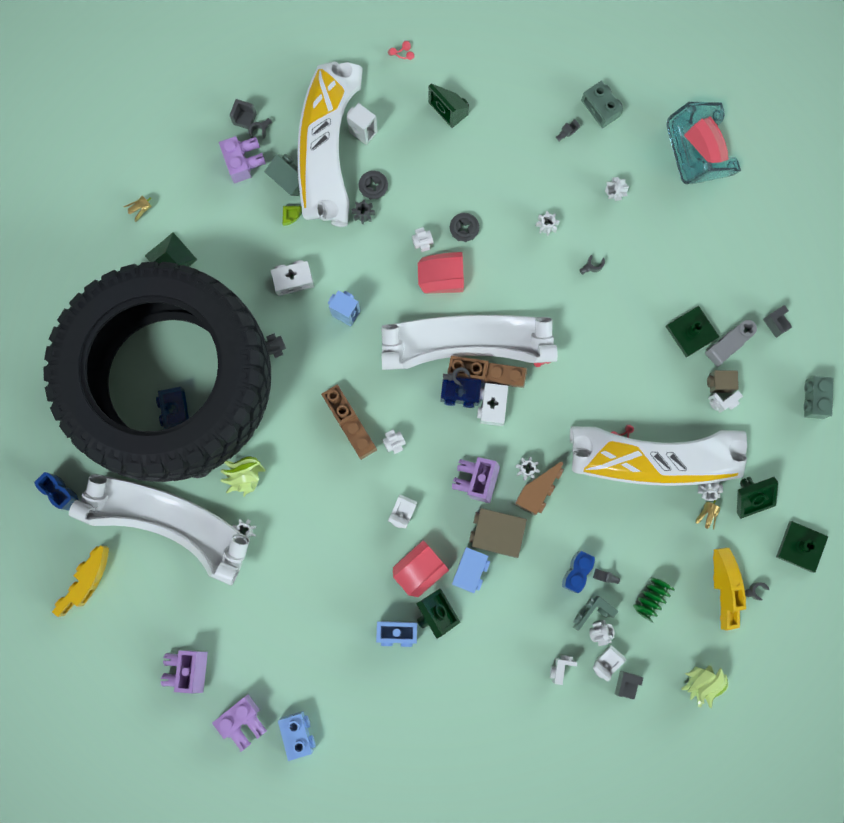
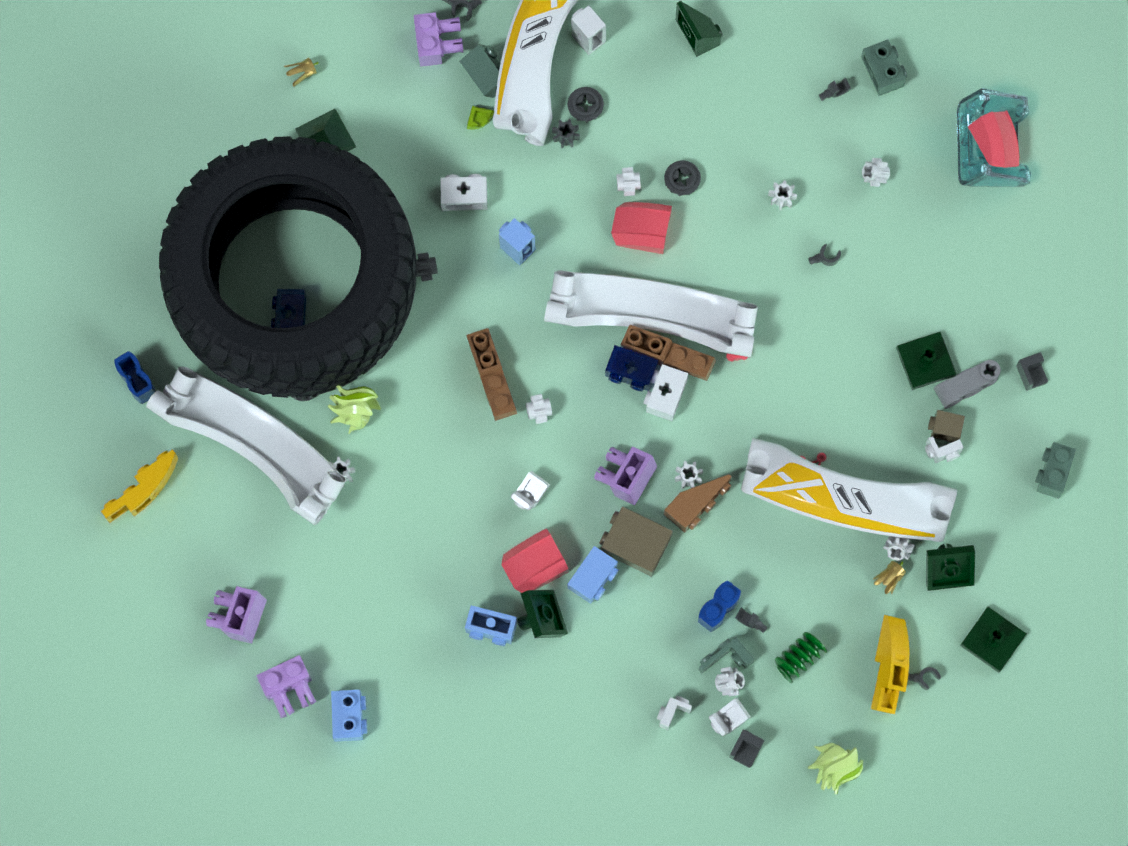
camera: 15 degrees right, 5 degrees down
dark grey piece [443,367,470,386] -> none

